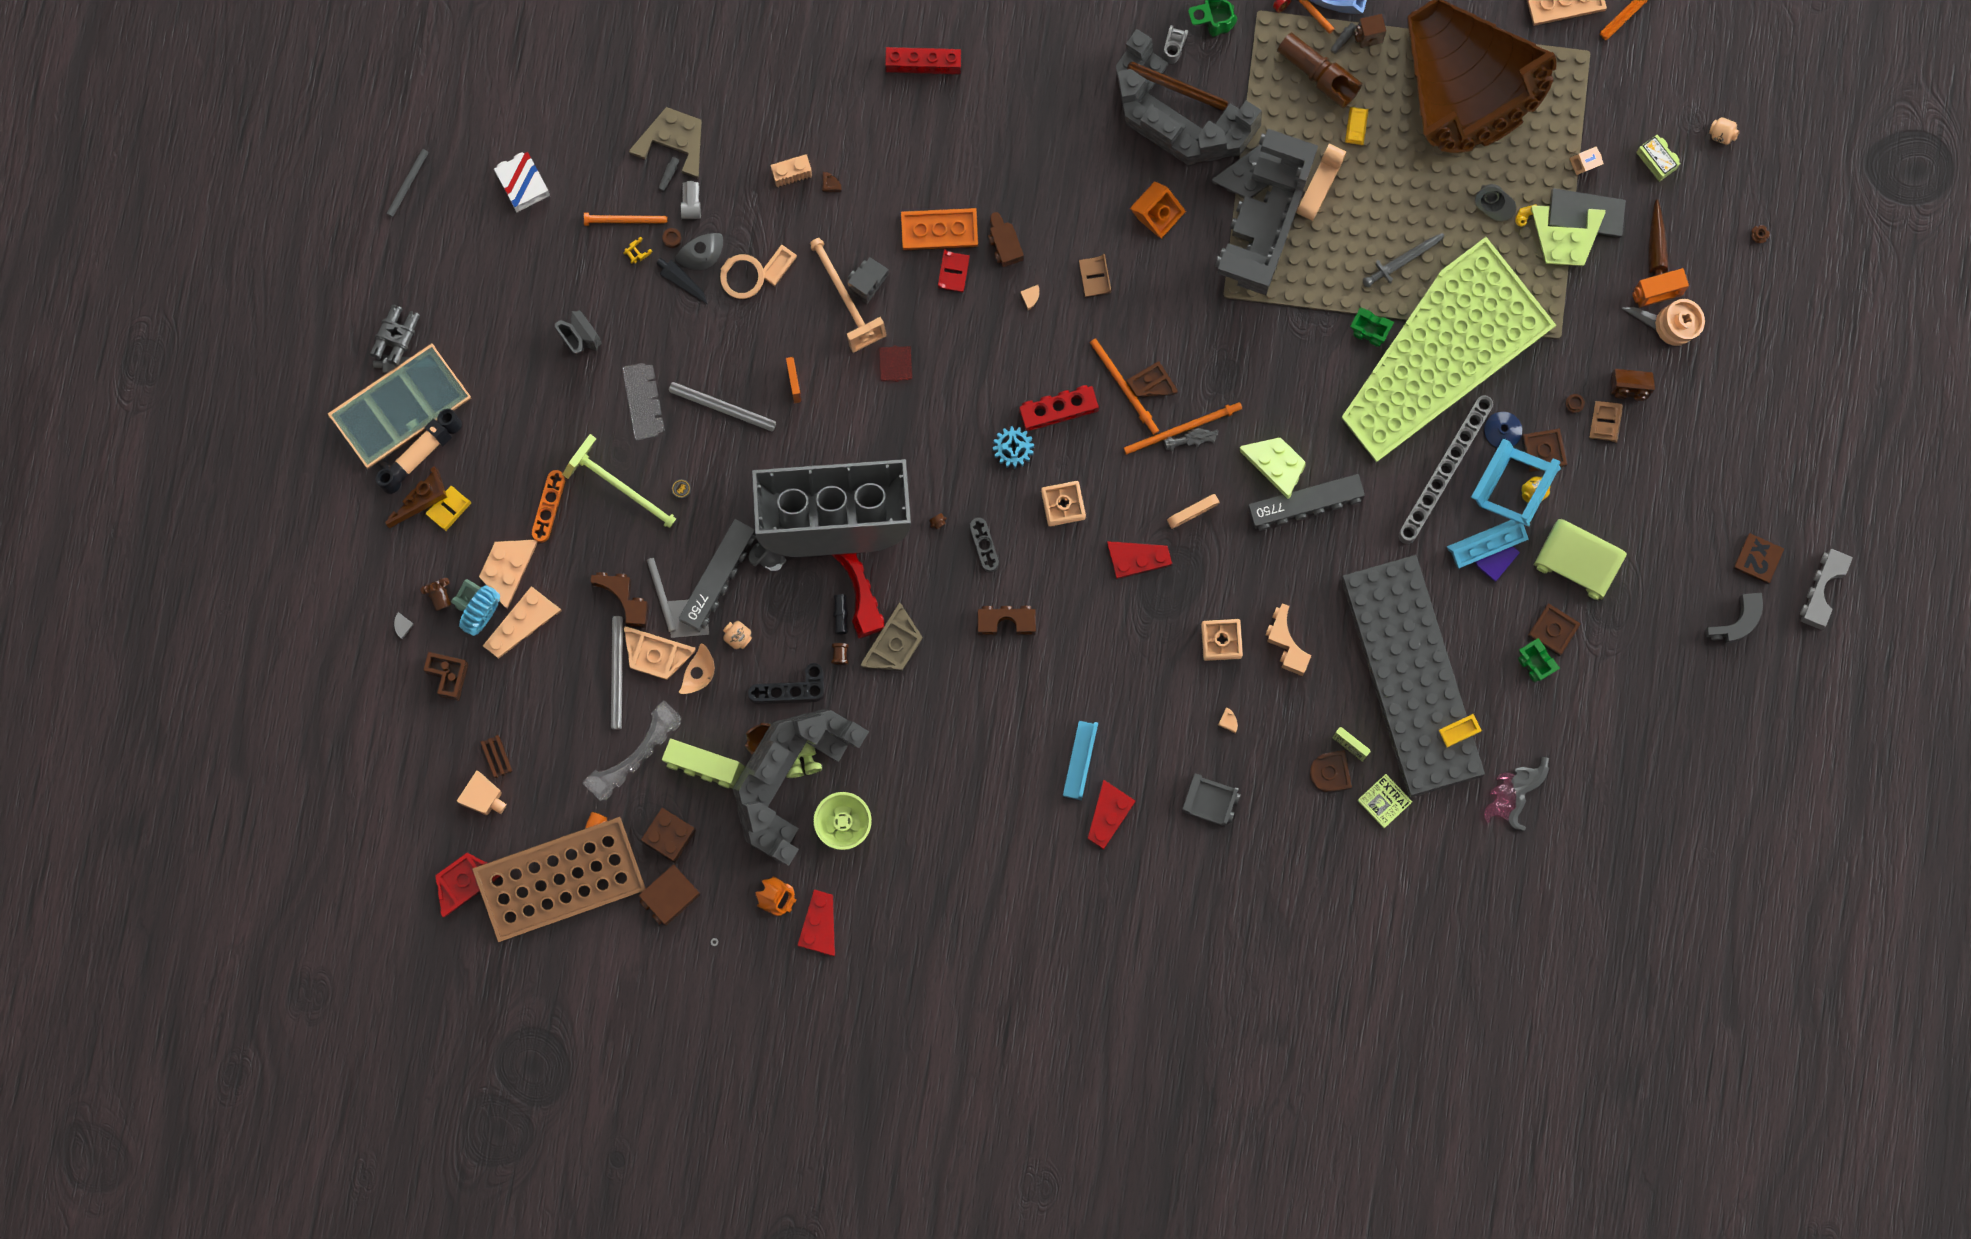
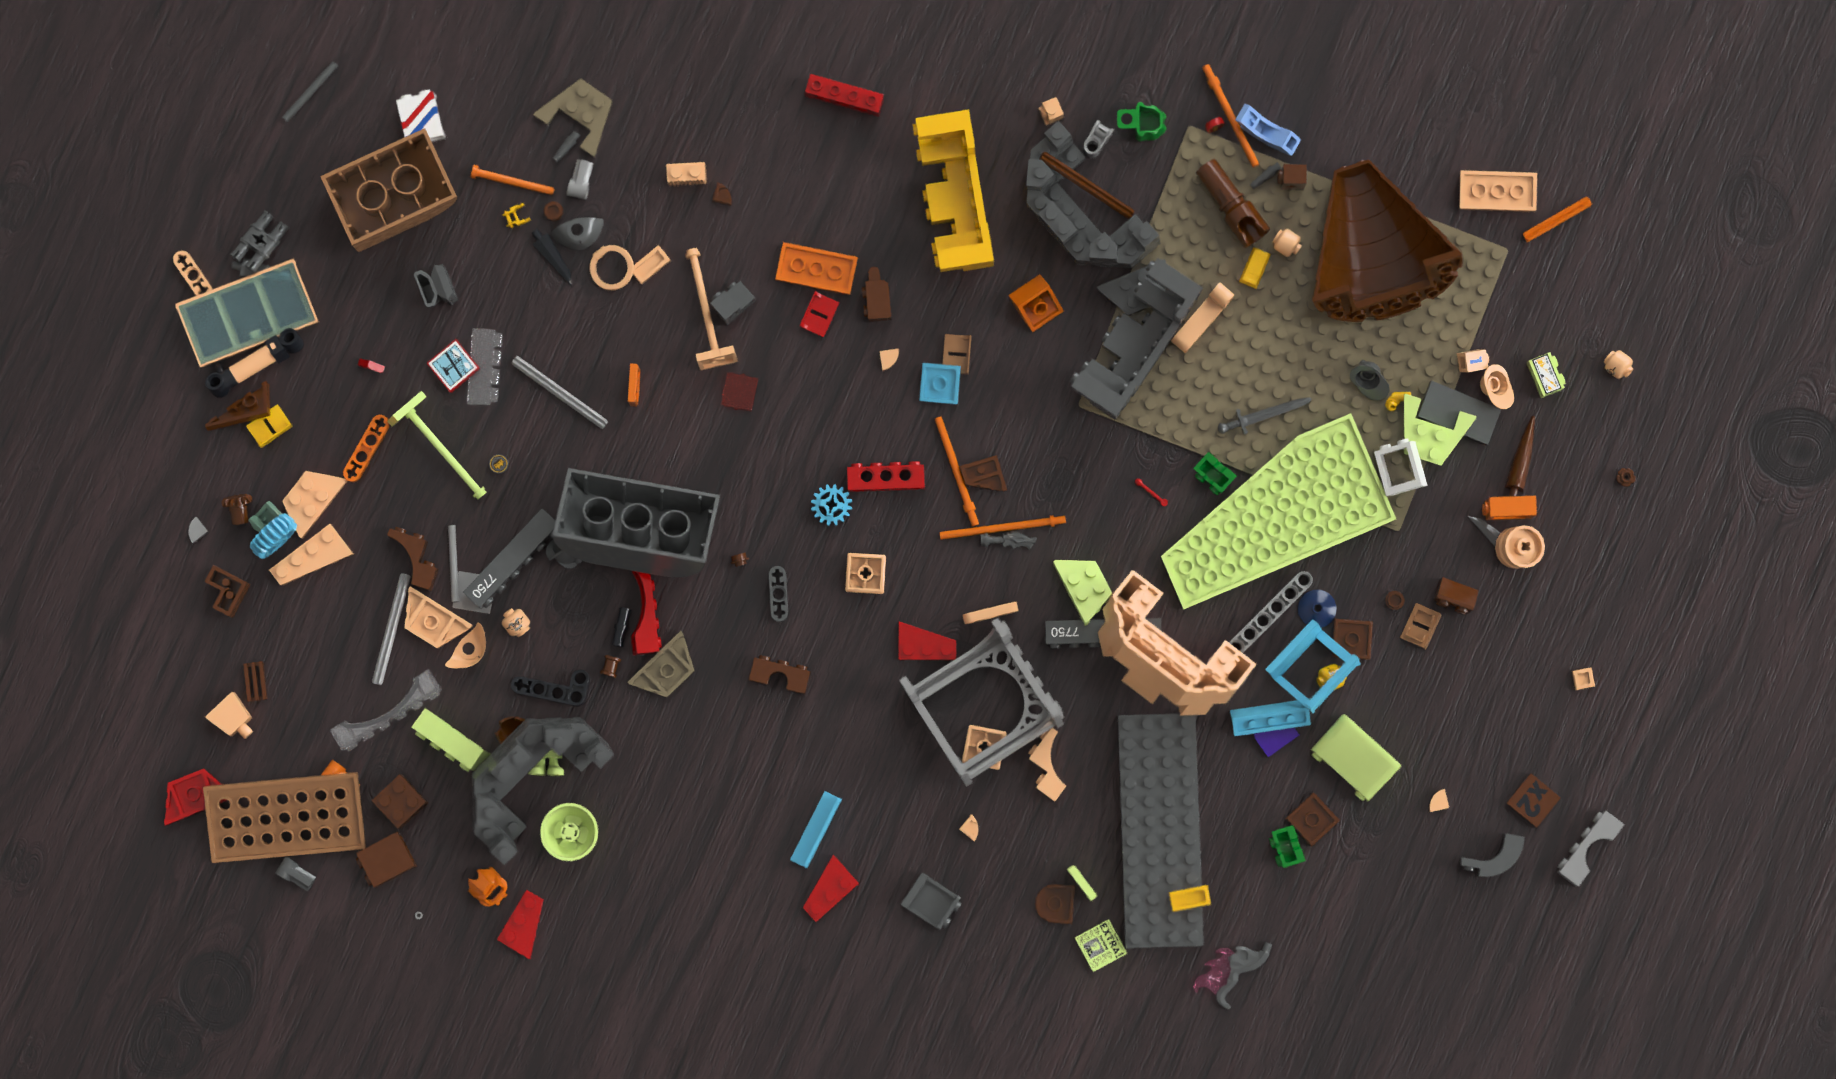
camera: 25 degrees right, 5 degrees up
none -> light nougat beam [173,251,213,298]
none -> dark grey piece [275,856,317,891]
none -> medium nougat brick [320,128,457,252]
none -> tile [358,359,385,373]
none -> tile [427,339,480,393]
none -> light grey arch [900,618,1065,787]
none -> yellow brick [912,110,994,272]
none -> medium azure tile [919,363,961,404]
none -> light nougat brick [1038,97,1064,125]
none -> light nougat brick [1098,570,1256,715]
none -> red hinge [1135,478,1168,507]
none -> light nougat head [1272,229,1302,257]
none -> white window [1374,439,1427,496]
none -> light nougat tile [1429,789,1449,812]
none -> light nougat piece [1480,364,1514,409]
none -> light nougat tile [1571,667,1595,690]

